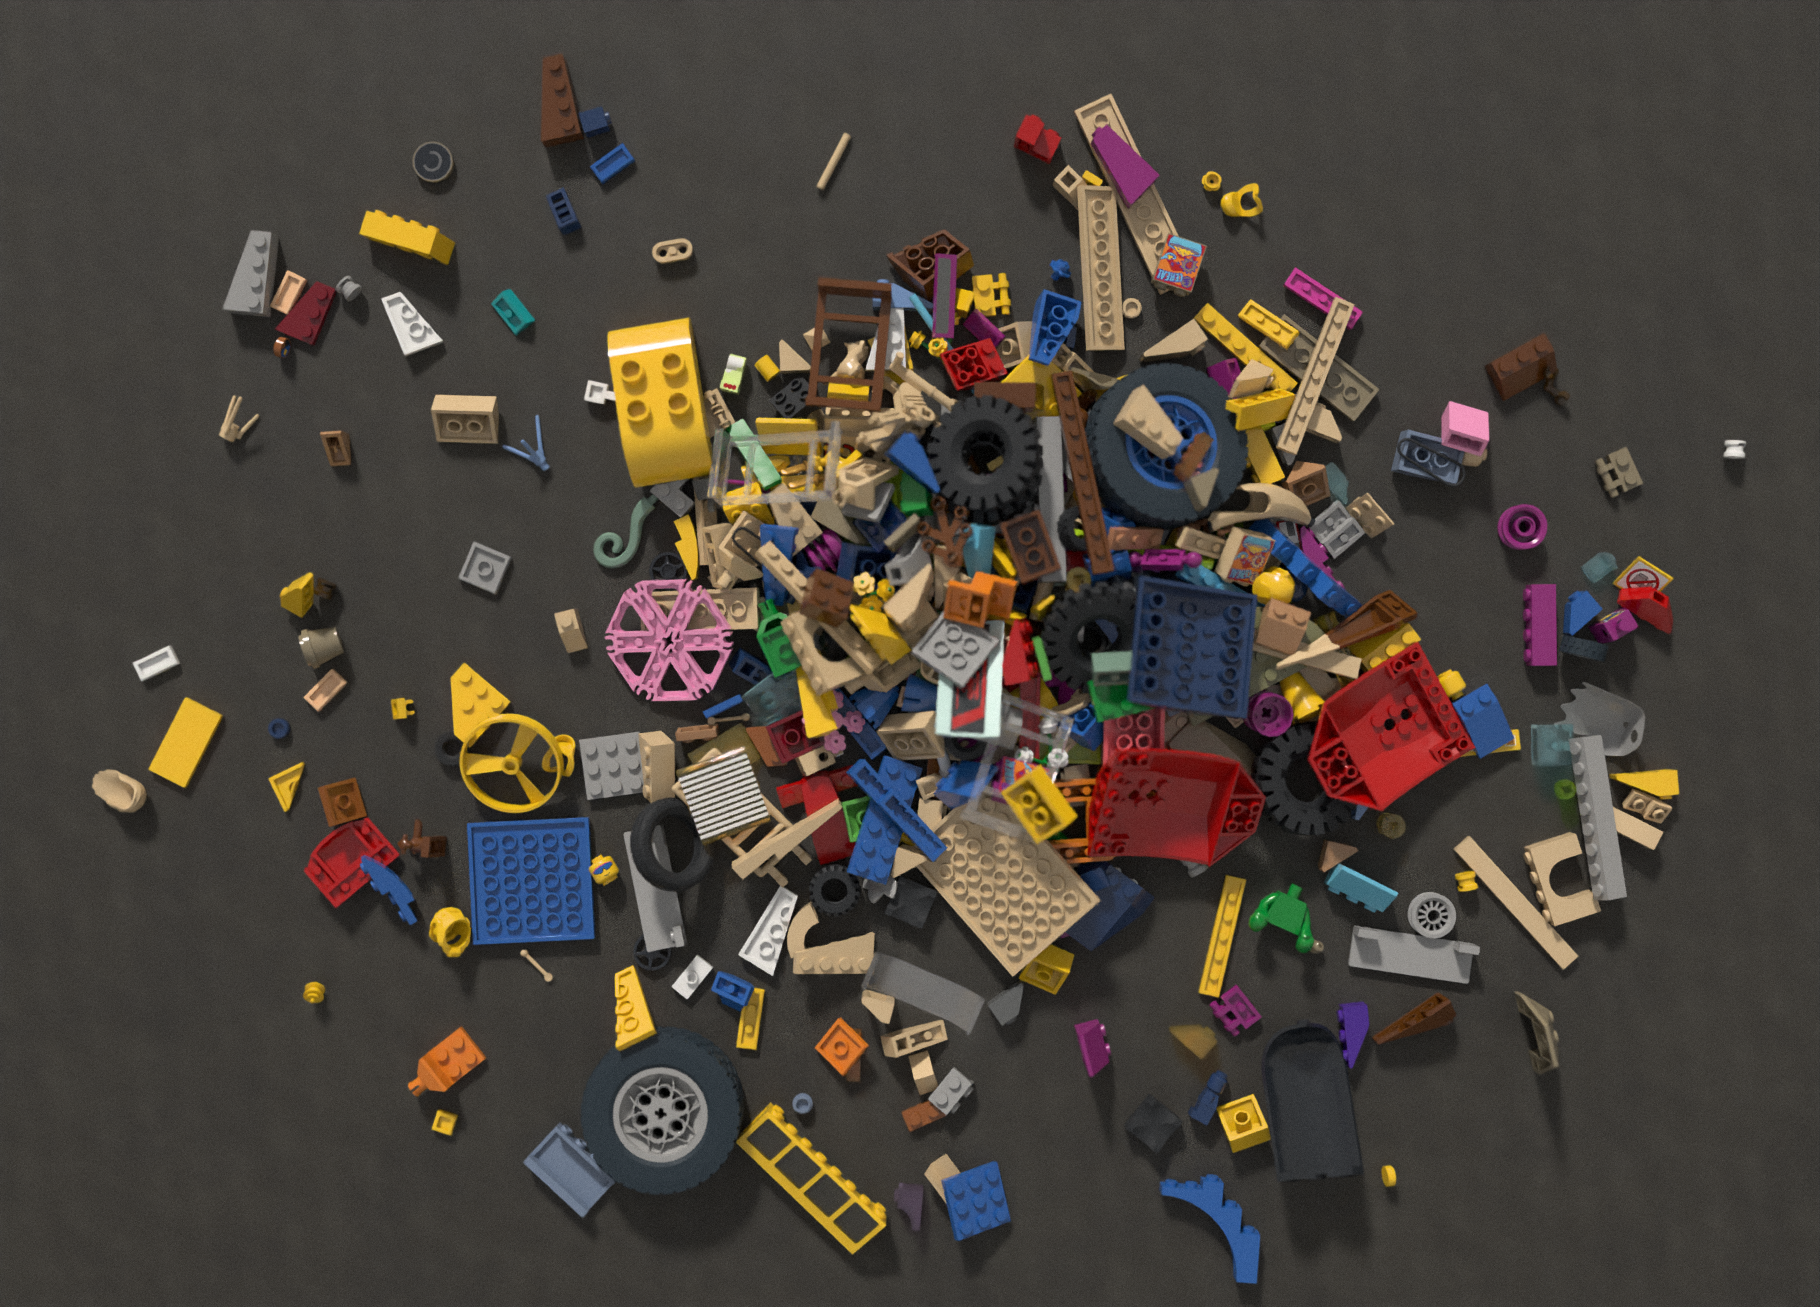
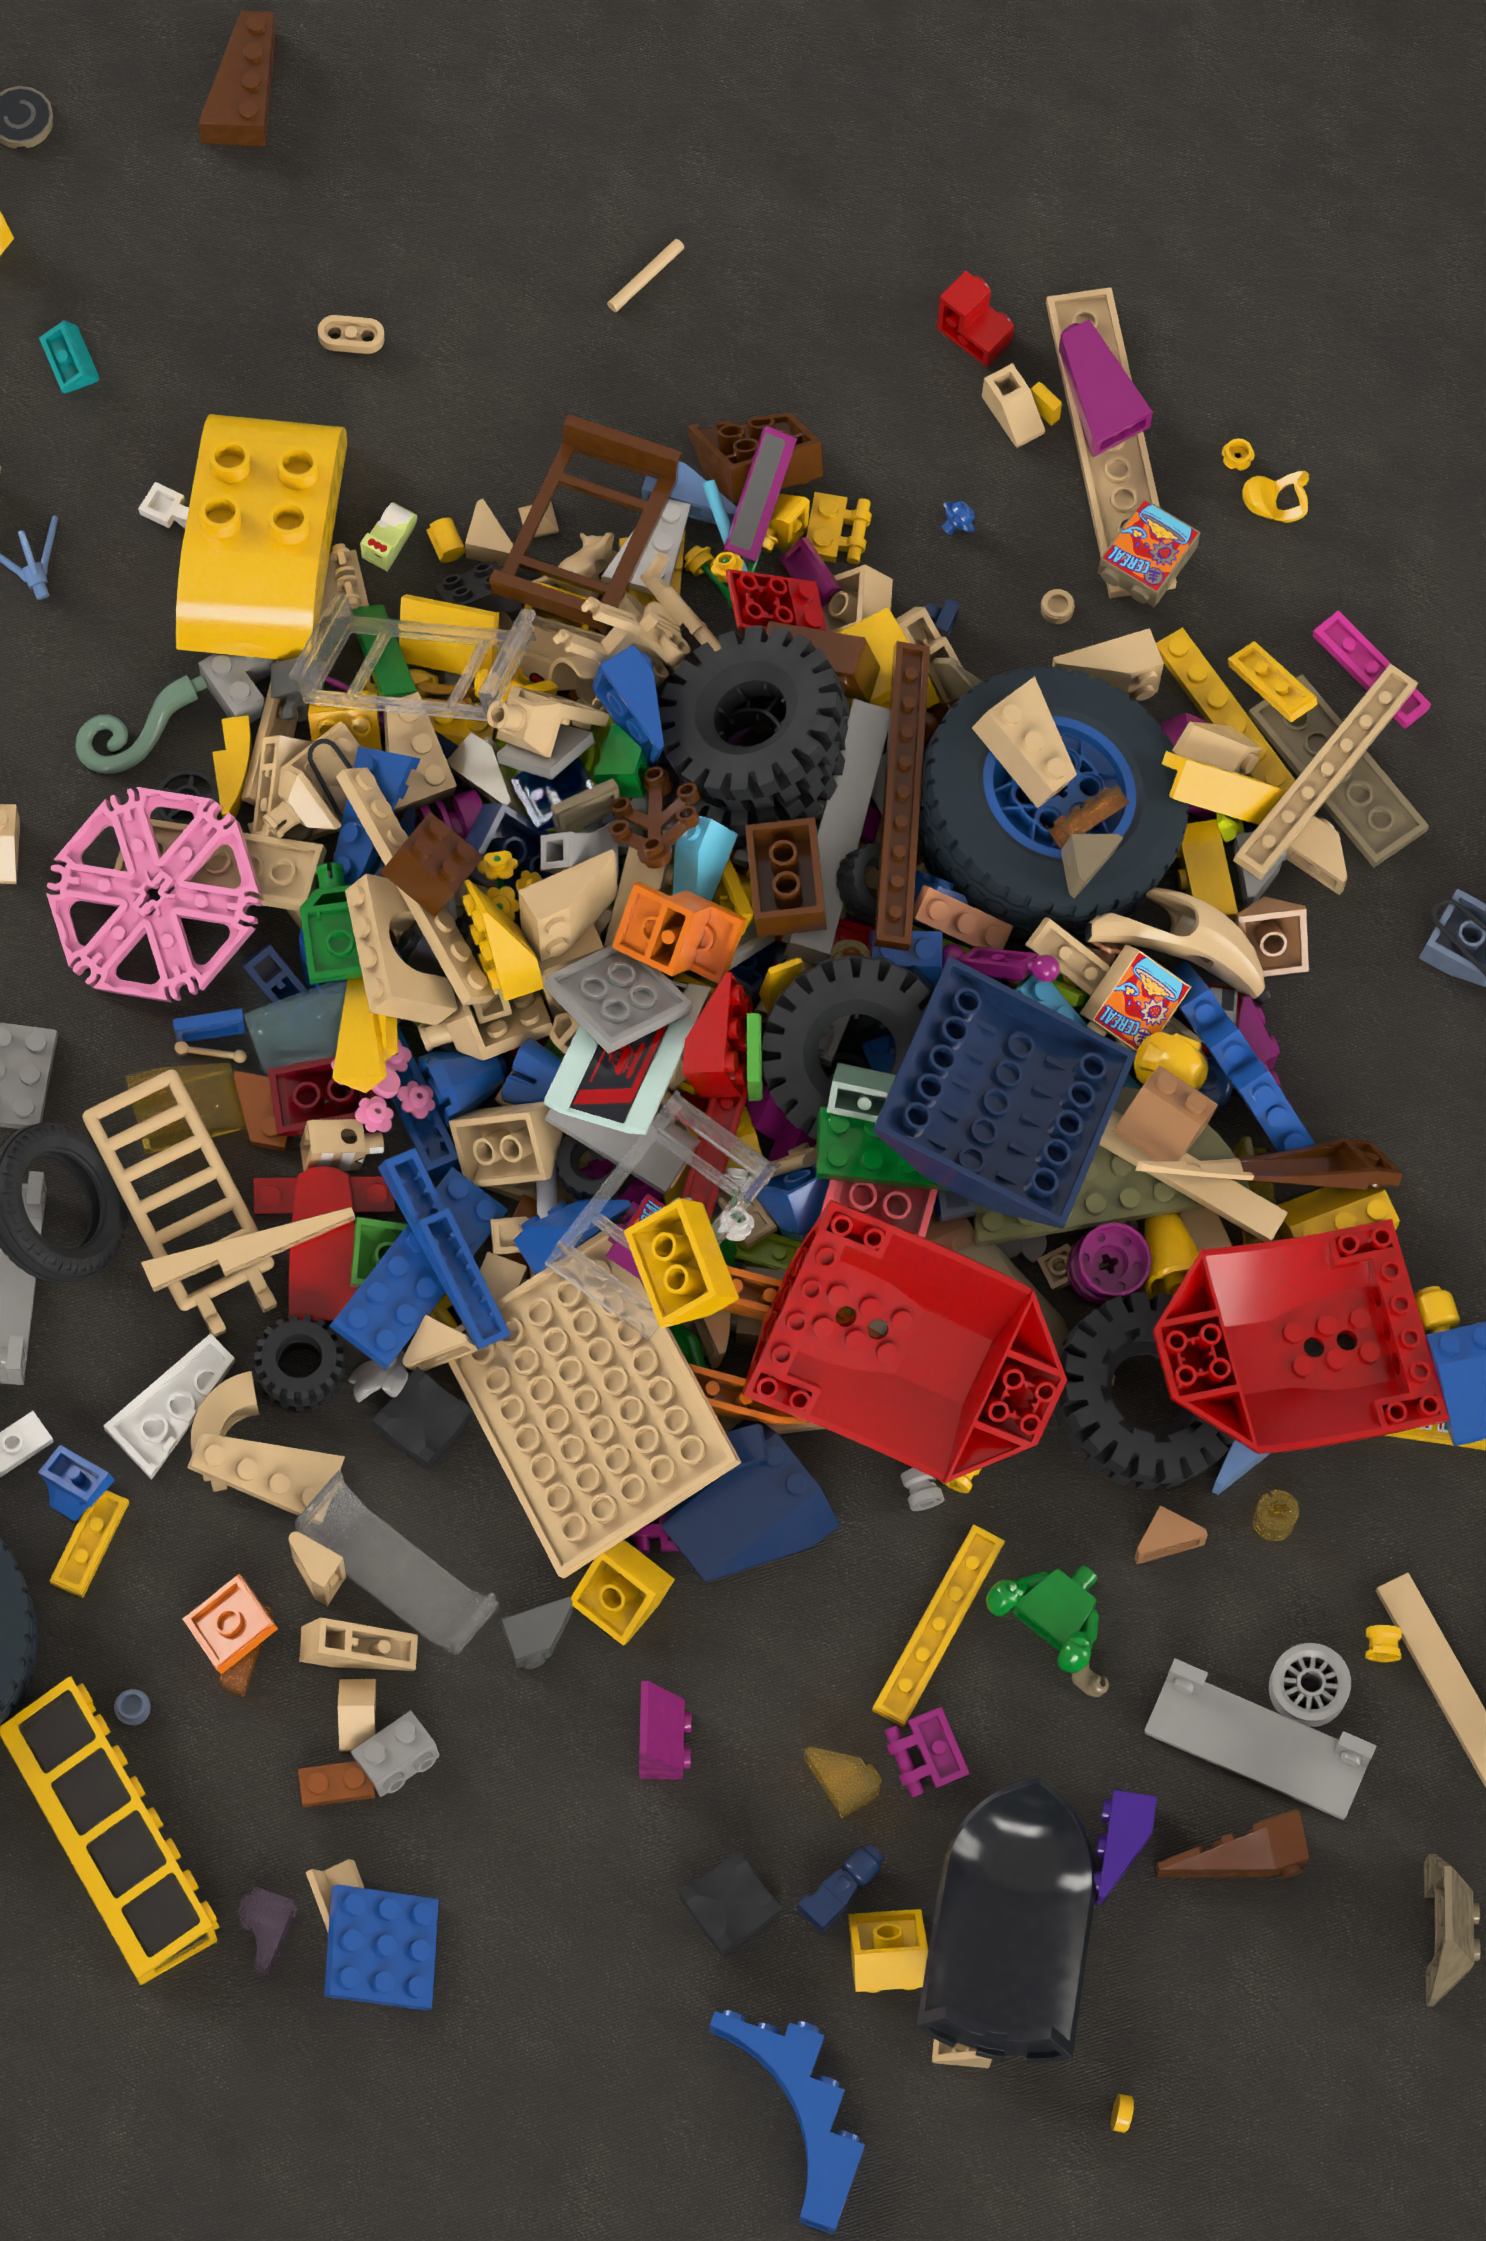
camera: 15 degrees right, 20 degrees down
dark blue slope [546,187,582,235] -> none
dark blue brick [579,106,612,138] -> none
blue tile [590,143,635,184] -> none
tan wedge [638,731,675,803] -> none
medium nougat plate [675,724,719,743] -> none
piece [676,746,771,845] -> none
blue wedge [1029,289,1082,366] -> none
tan plate [1077,185,1125,351] -> none
light grey slope [1306,500,1365,559] -> none
medium azure slope [1324,863,1398,913] -> none
clear light blue slope [1326,462,1349,504] -> none
tan hinge [1345,493,1394,538] -> none

